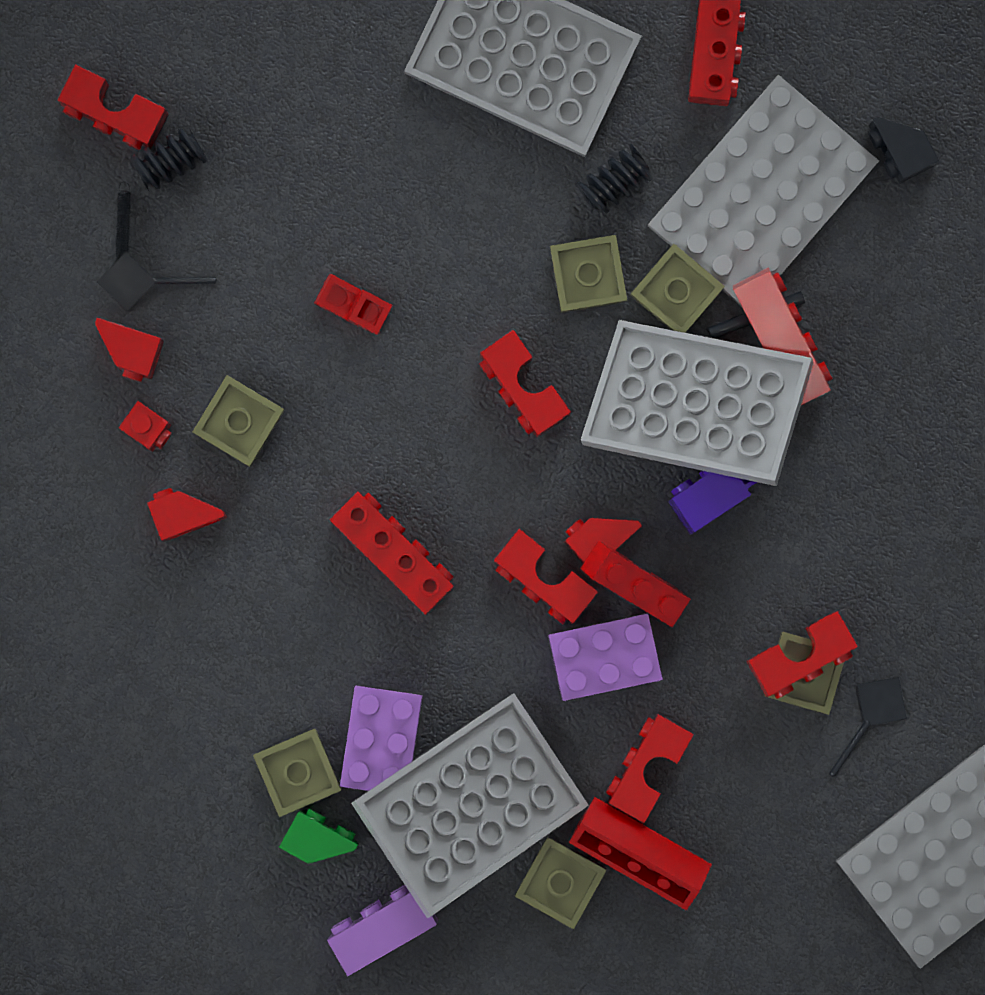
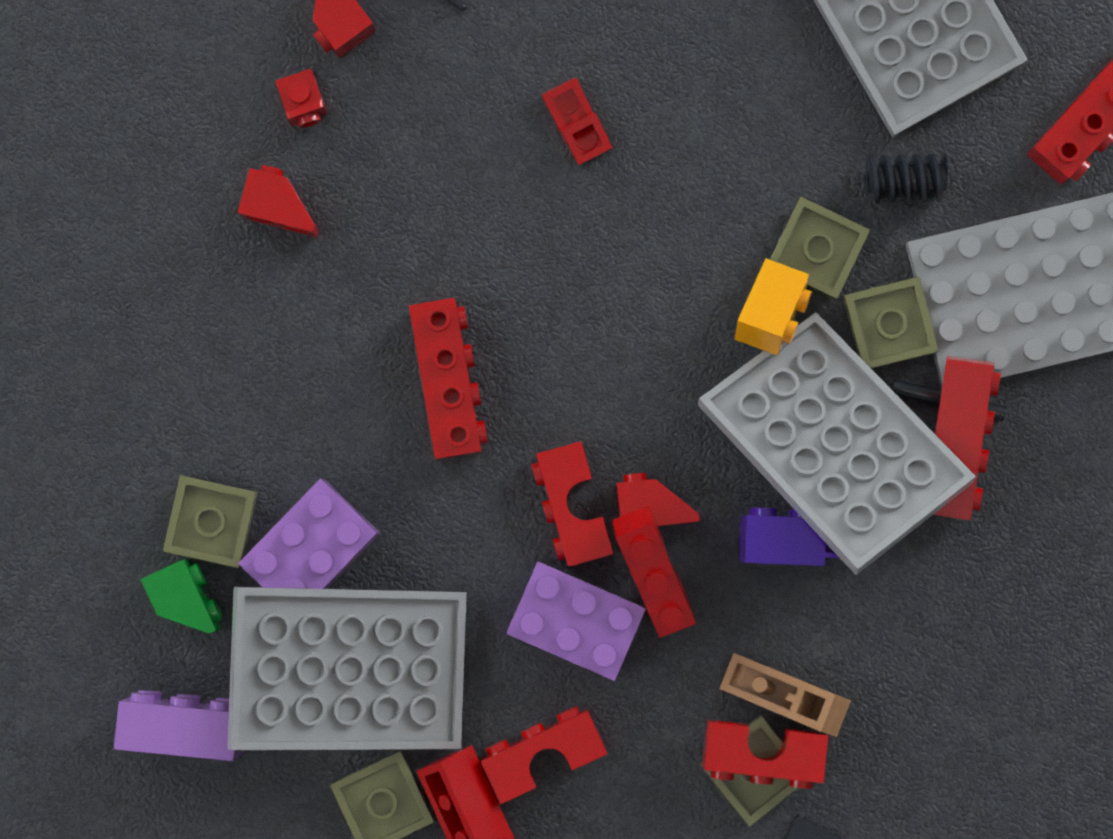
camera: 35 degrees right, 0 degrees up
olive plate [192,375,285,467] -> none
red arch [479,330,571,438] -> none
none -> medium nougat slope [719,653,851,737]
none -> light orange brick [735,258,812,356]

